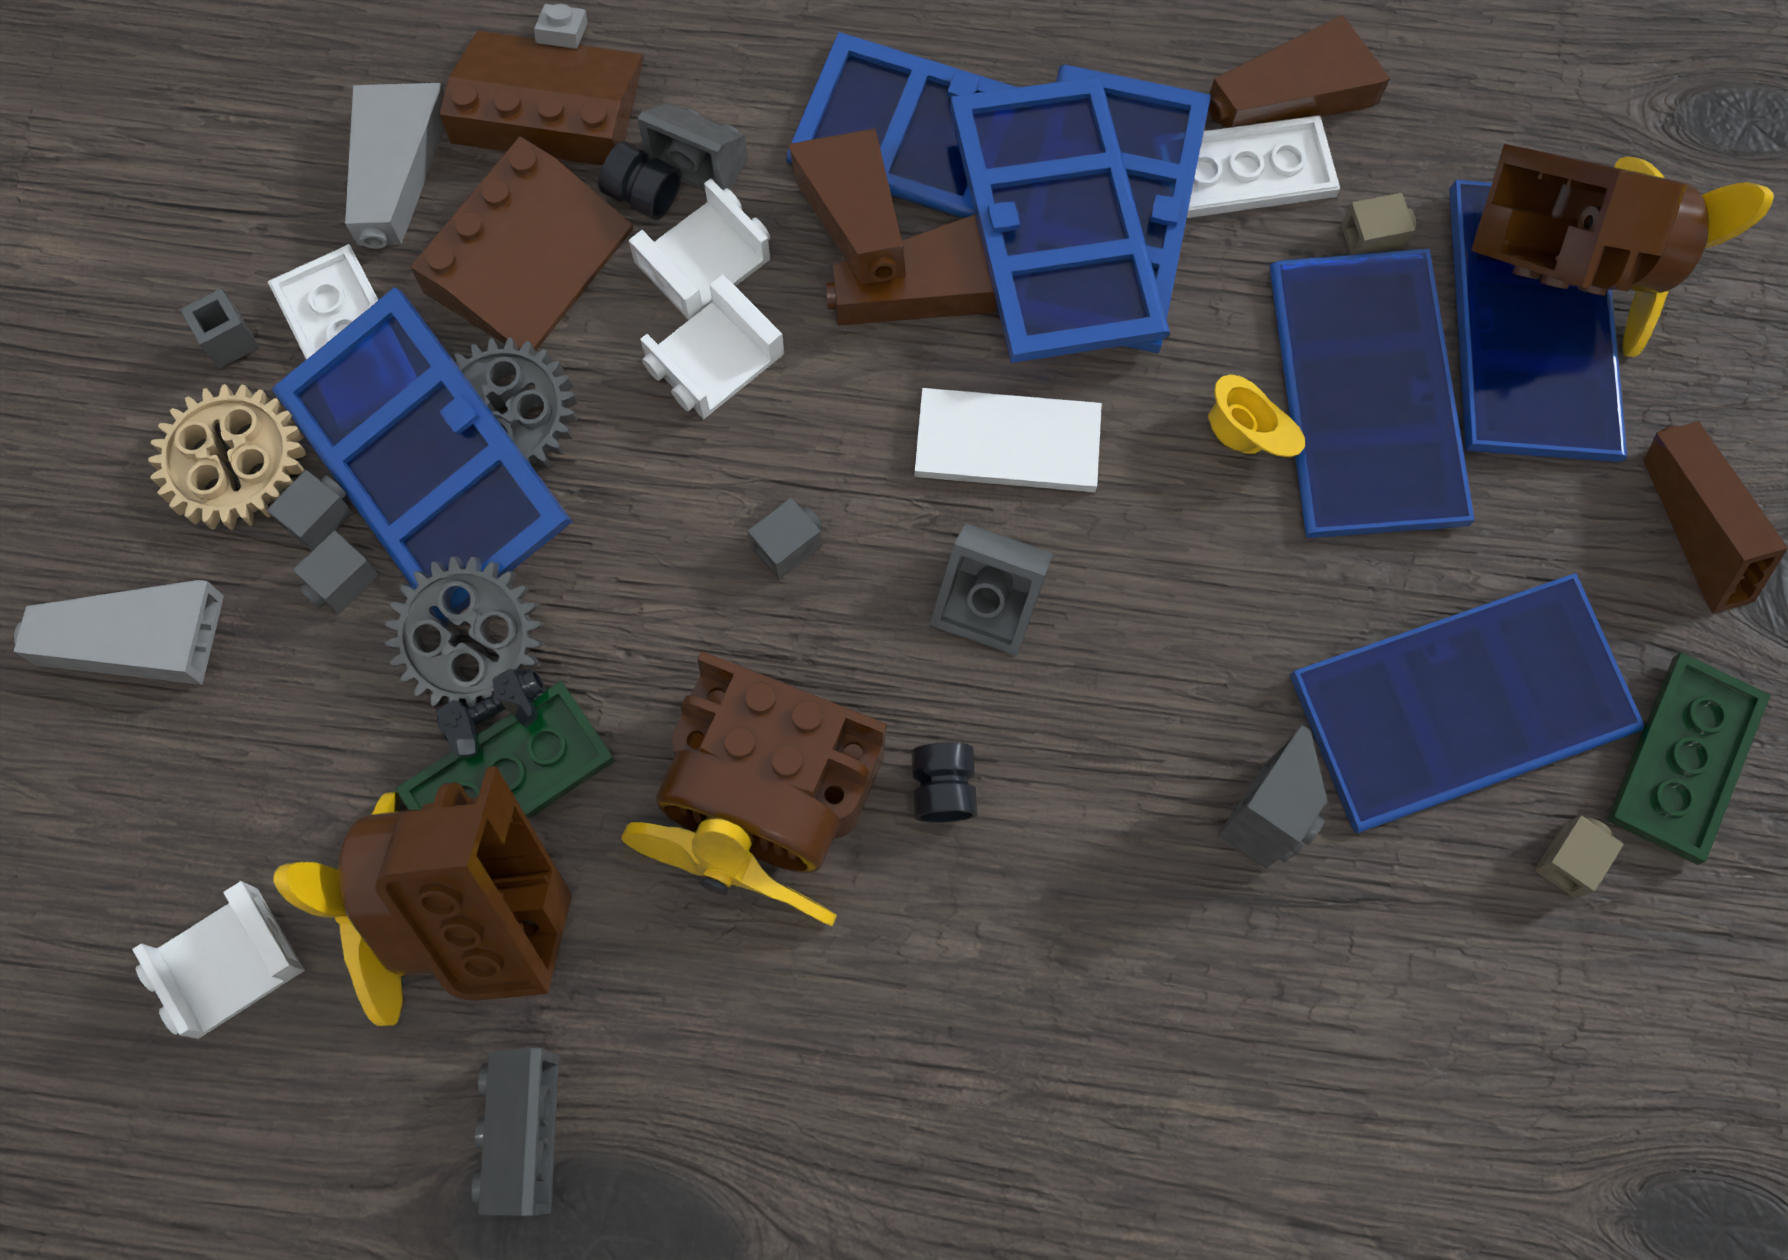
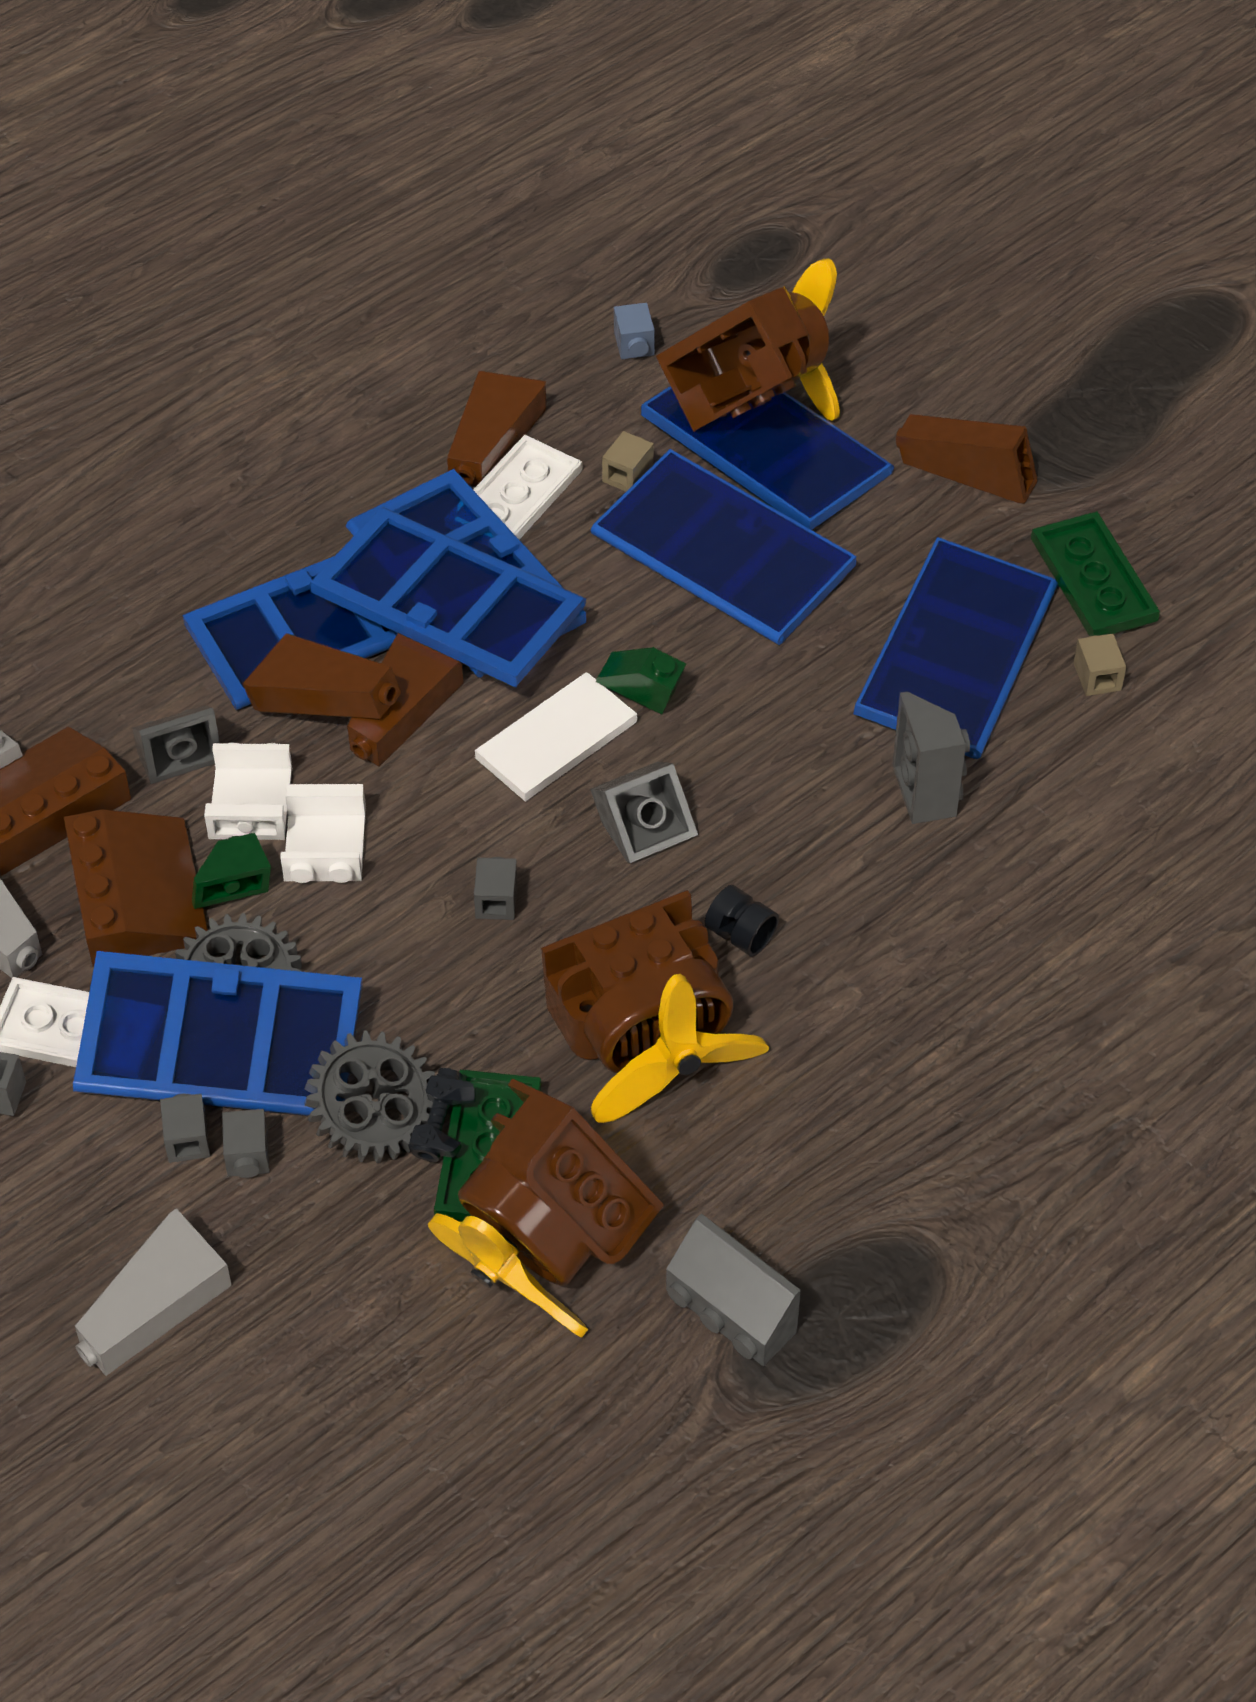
camera: 45 degrees left, 20 degrees down
white panel [132,881,305,1039] -> none
tan gear [148,384,306,530] -> none
black wheel [598,141,681,221] -> none
yellow piece [1208,374,1305,457] -> none
none -> dark green slope [192,833,271,909]
none -> dark green slope [596,647,686,715]
none -> sand blue brick [614,303,655,359]

